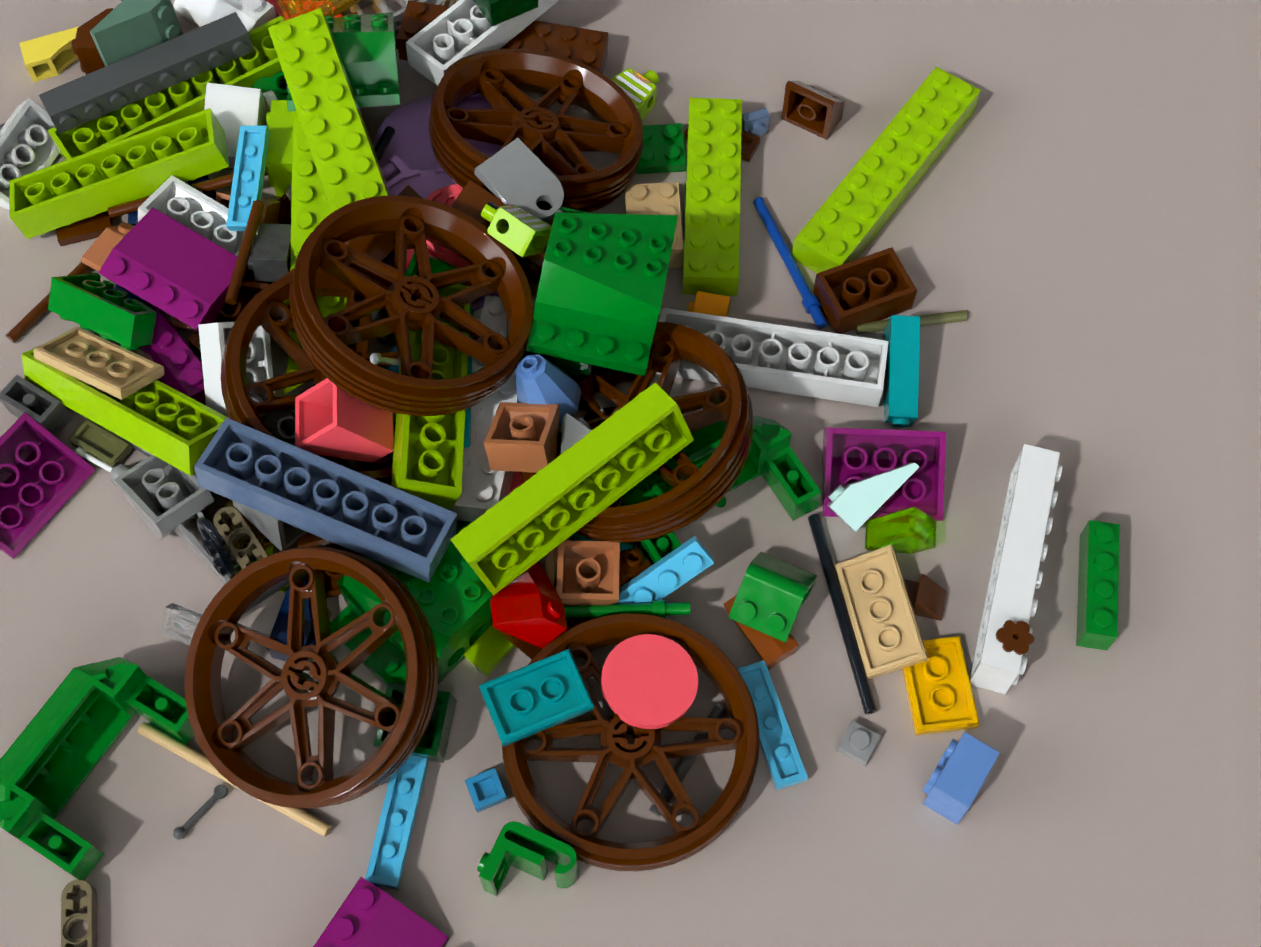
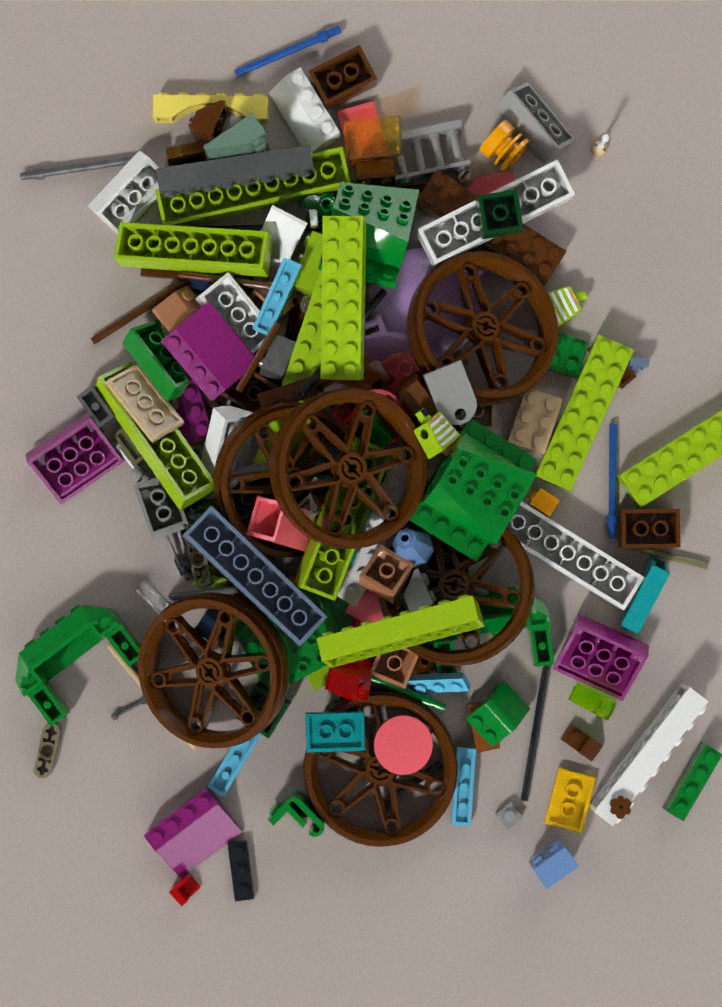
camera: 25 degrees right, 25 degrees up
dark azure plate [465,768,507,813] -> none
reddish brown slope [781,81,845,140] -> none
light aqua slope [827,463,919,532] -> none
tan tile [835,544,929,679] -> none

